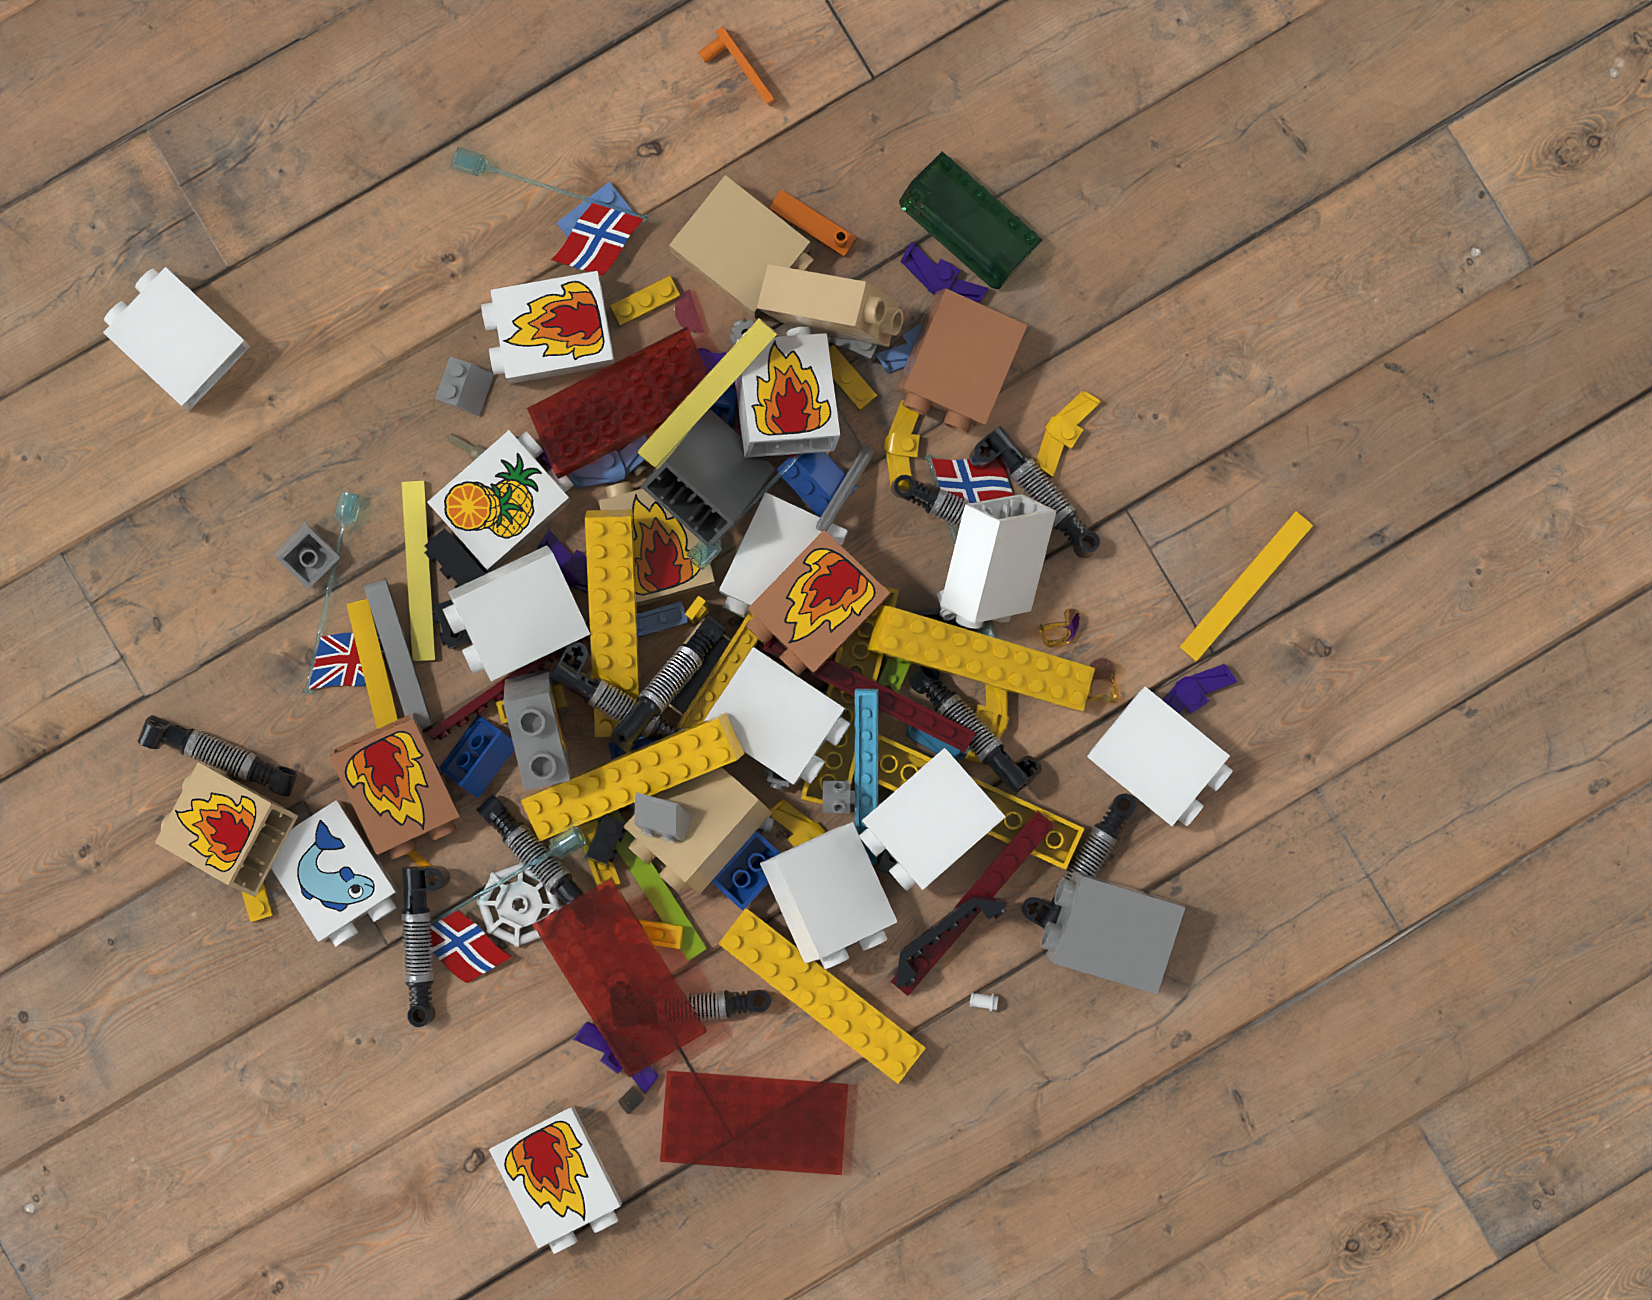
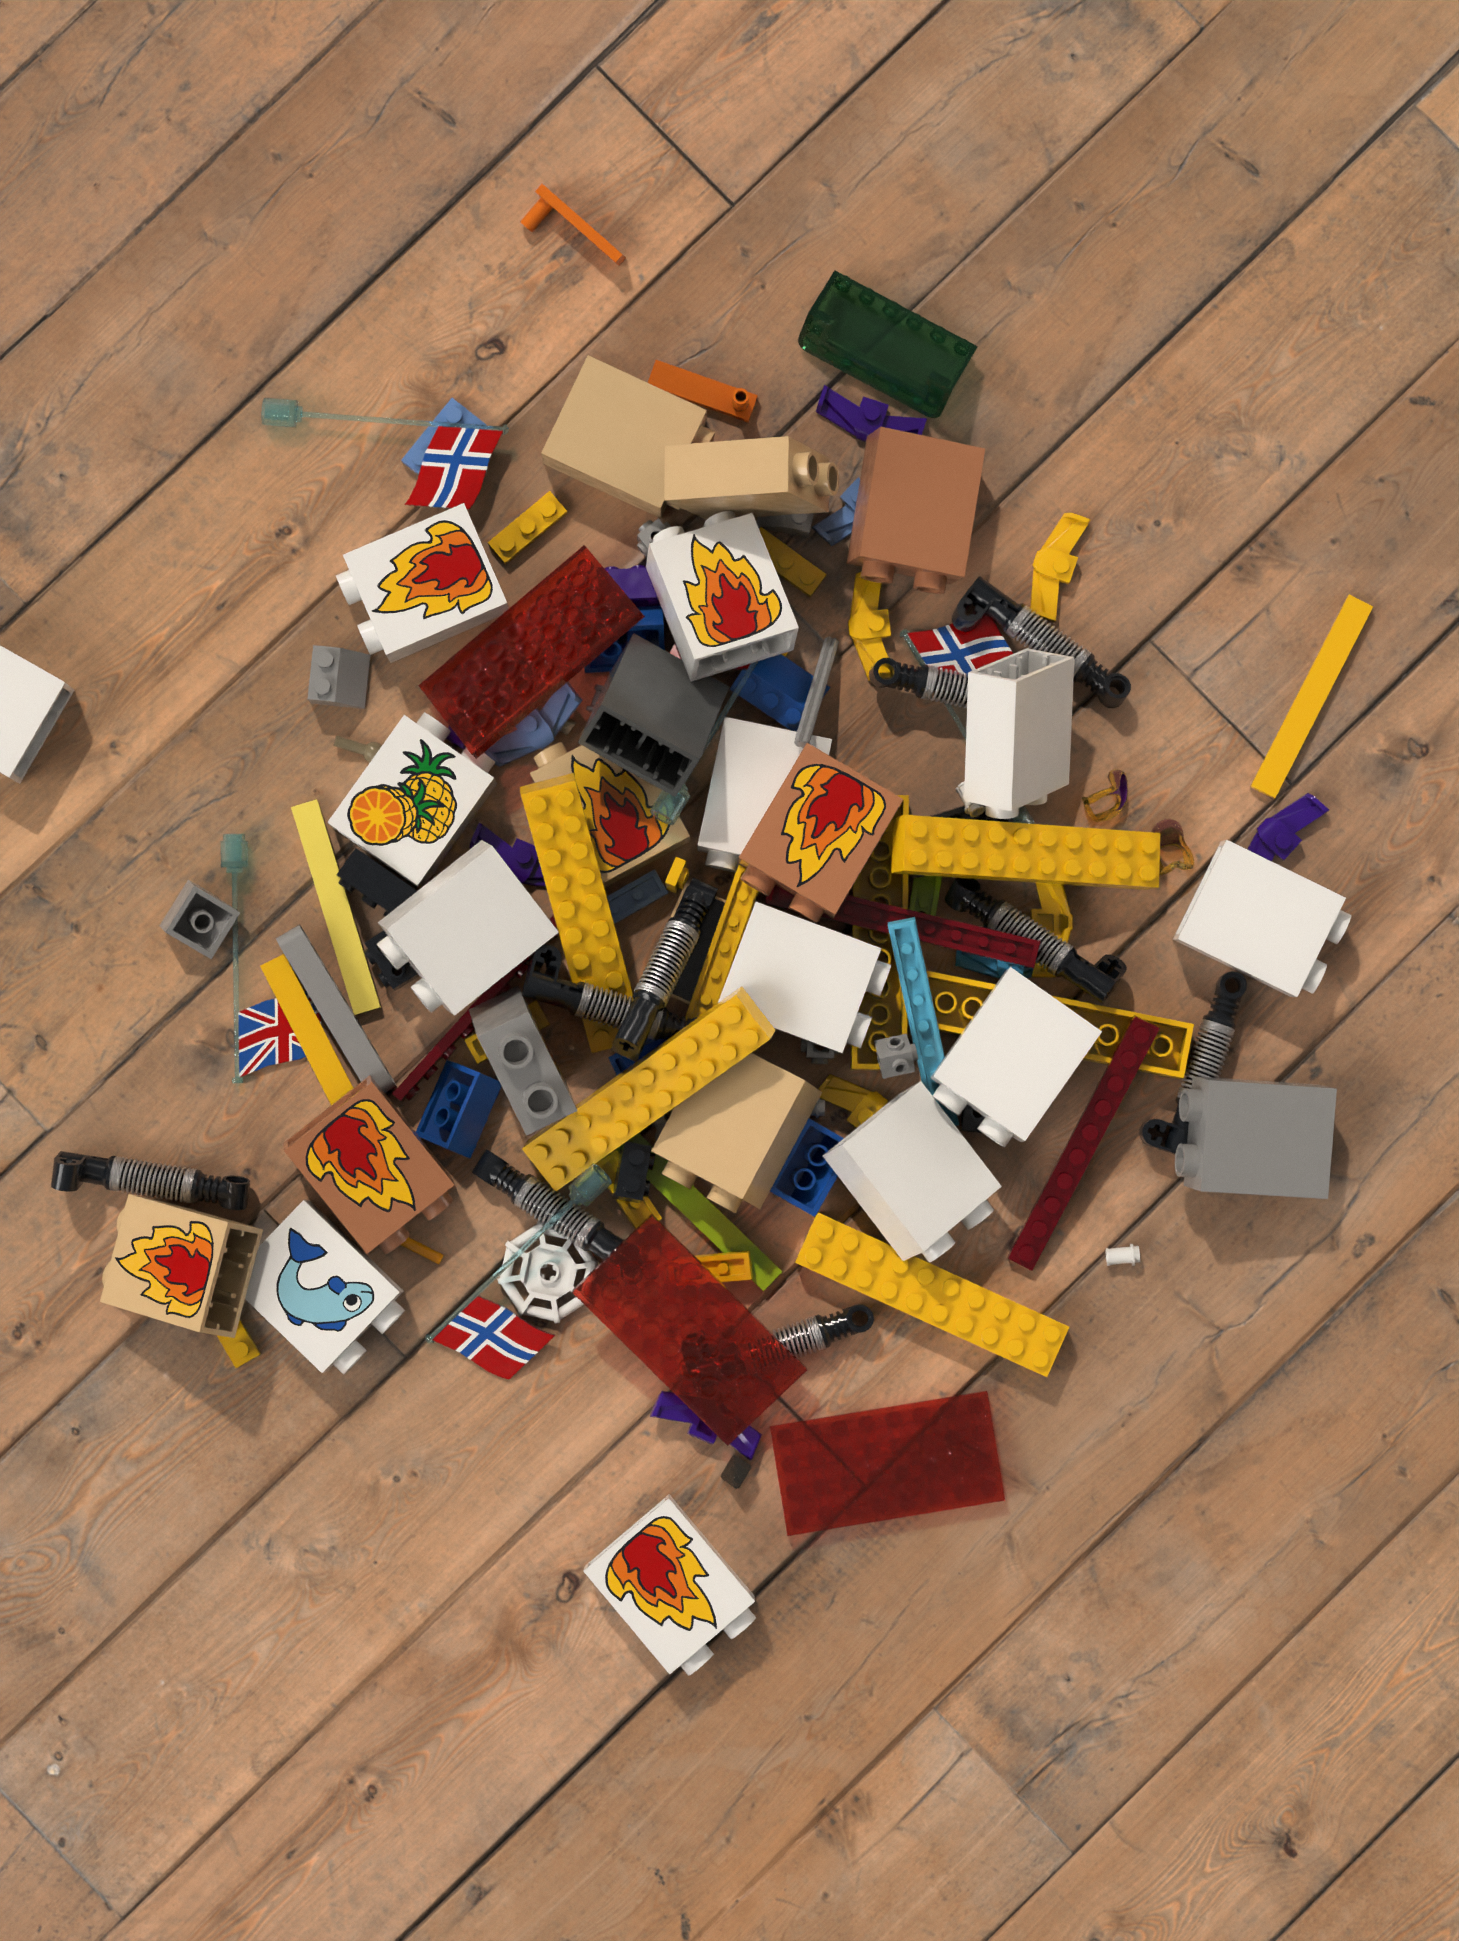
camera: 20 degrees left, 0 degrees up
black piece [401,866,450,1027] -> none
light grey slope [635,792,692,843] -> none
light yellow tile [638,318,777,467] -> none
clear pink tile [674,289,704,333] -> none
black slope [896,895,1008,988] -> none

